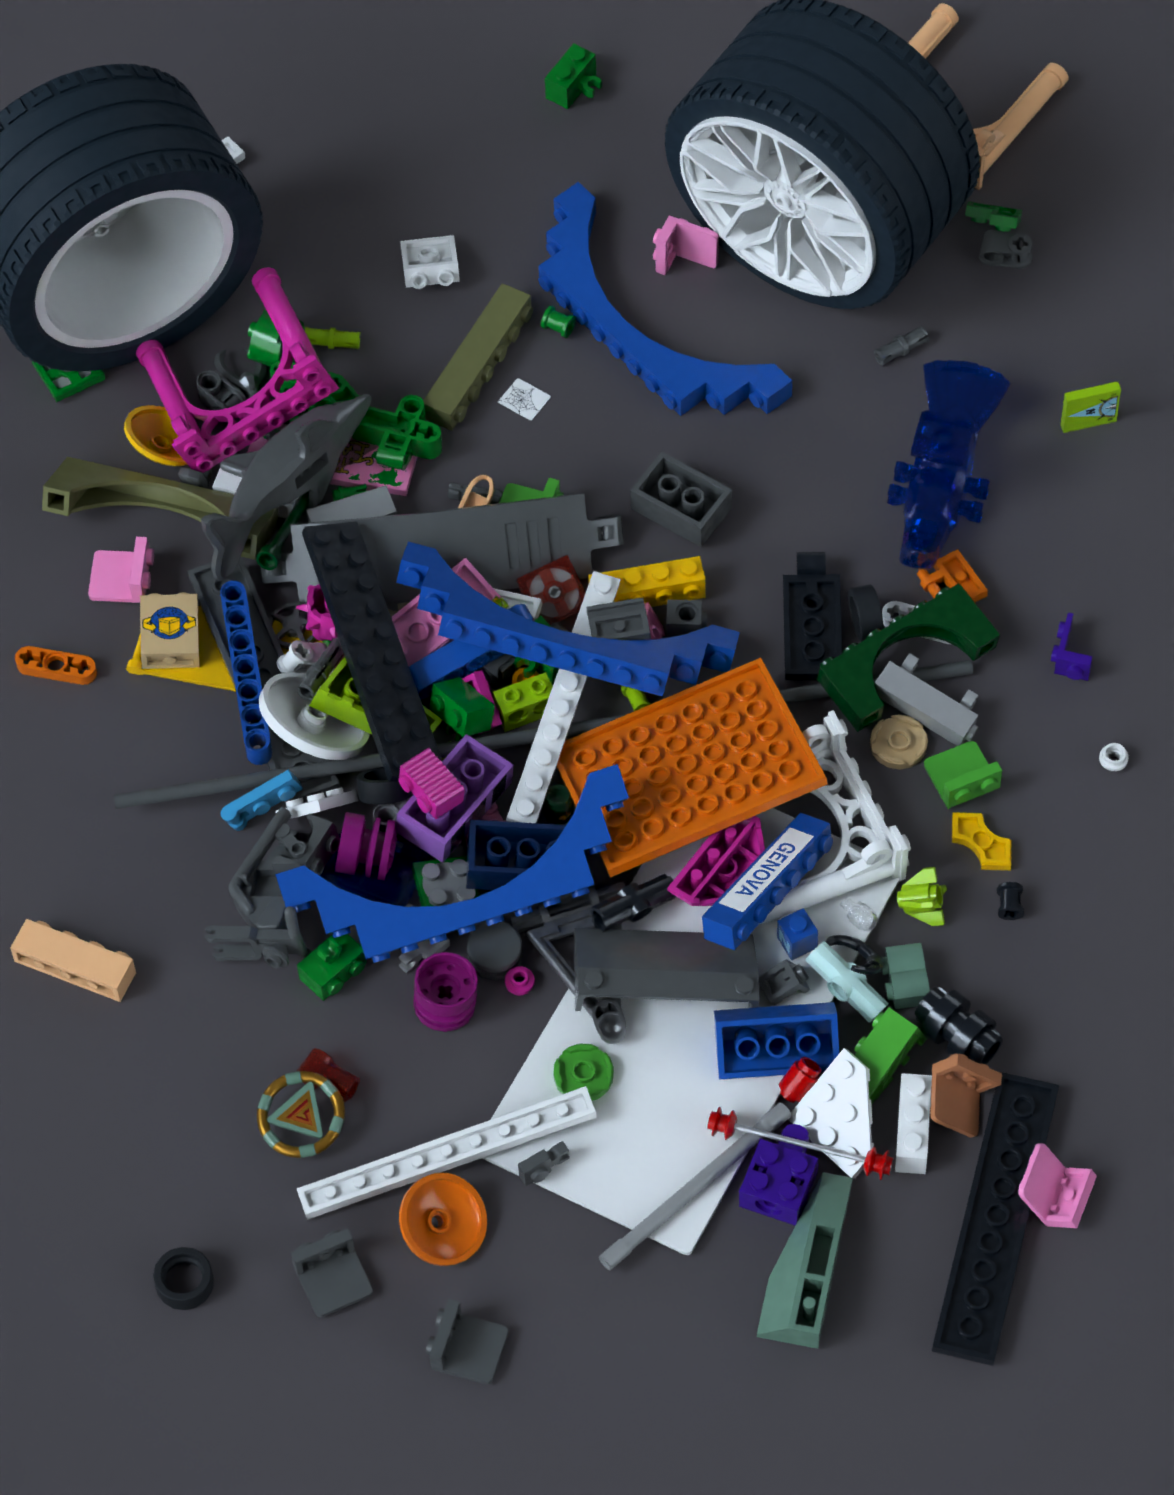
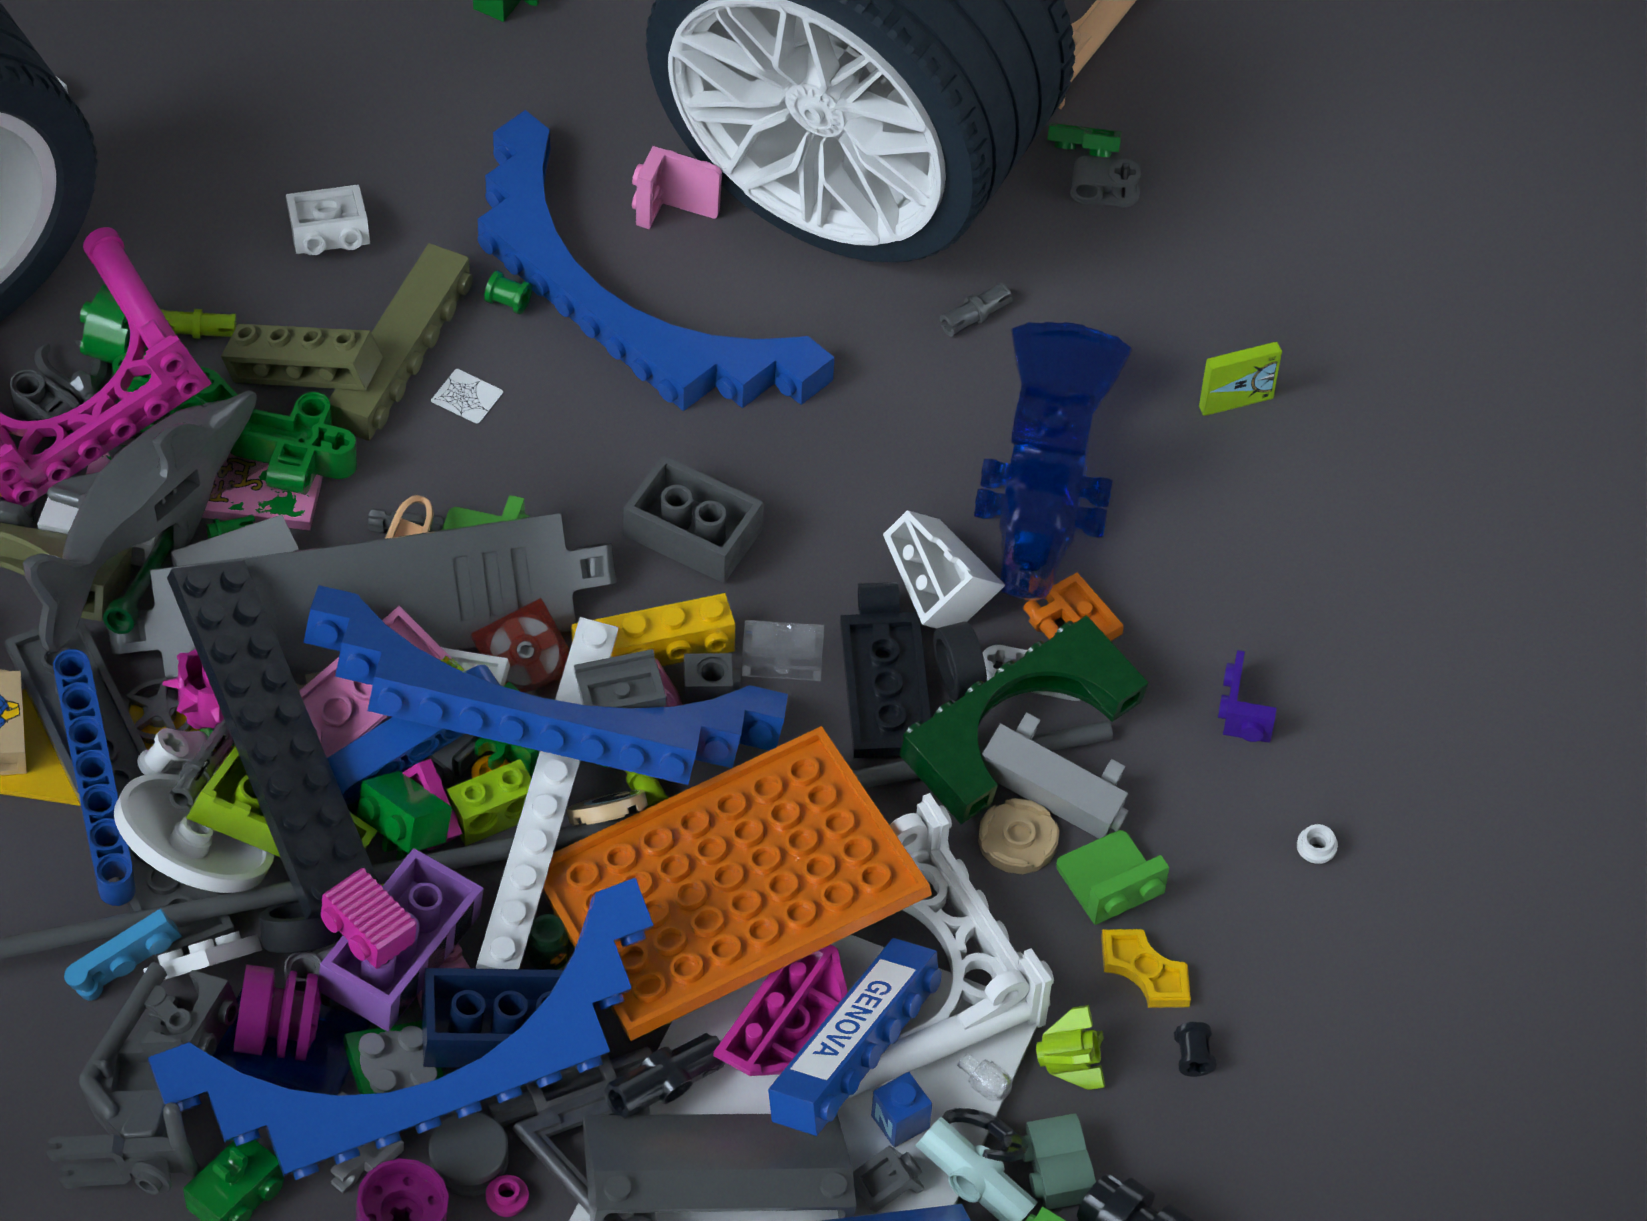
camera: 10 degrees left, 5 degrees down
none -> olive brick [221,324,383,390]
none -> tan tile [566,790,648,826]
none -> clear brick [742,620,824,681]
none -> white wedge [883,510,1005,628]

